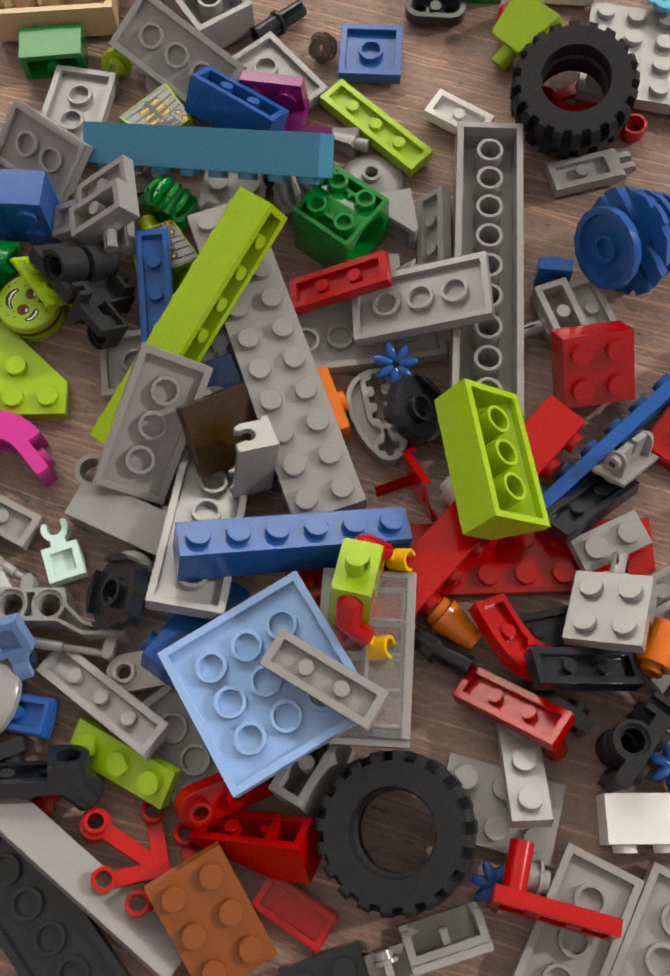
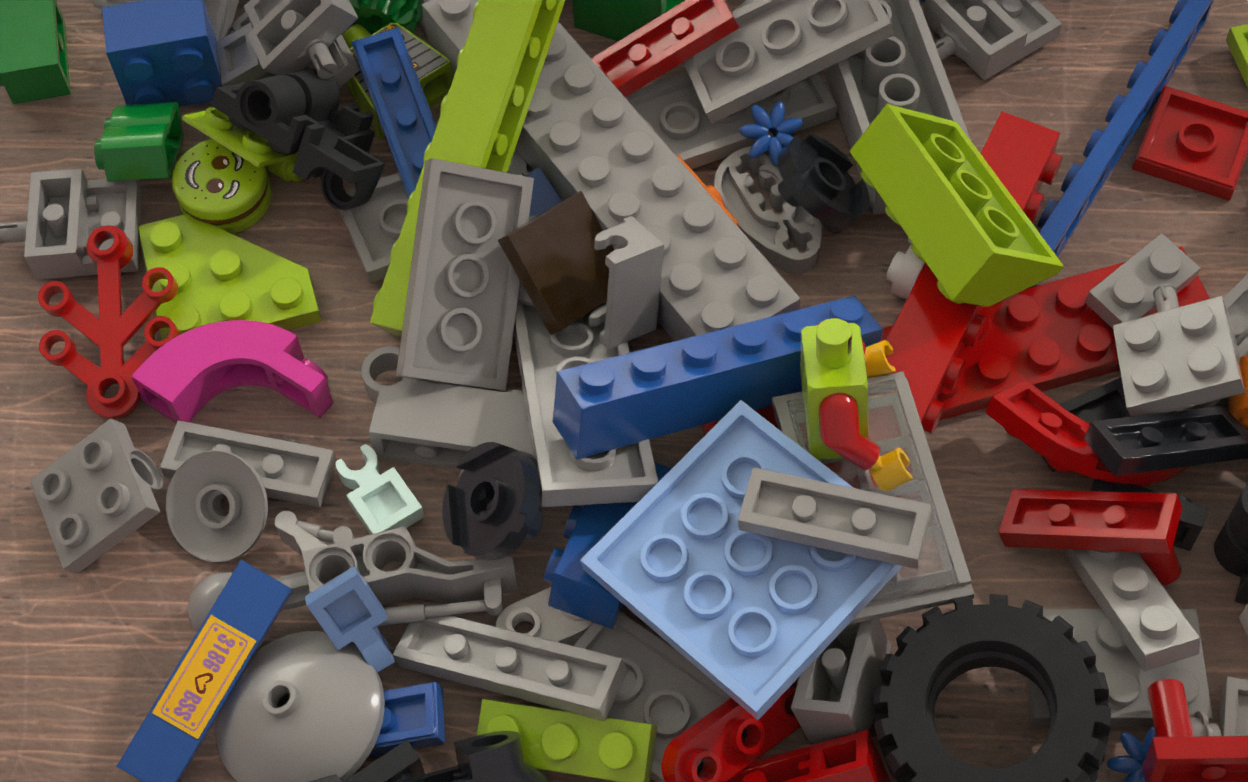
camera: 15 degrees left, 10 degrees down
red piece [374,446,438,523] -> none
black axle [414,626,475,677] -> none
orange cone [425,596,482,651] -> none
black plate [545,474,640,545] -> none
red brick [550,320,635,408] -> none
light grey hinge [591,430,659,488] -> none

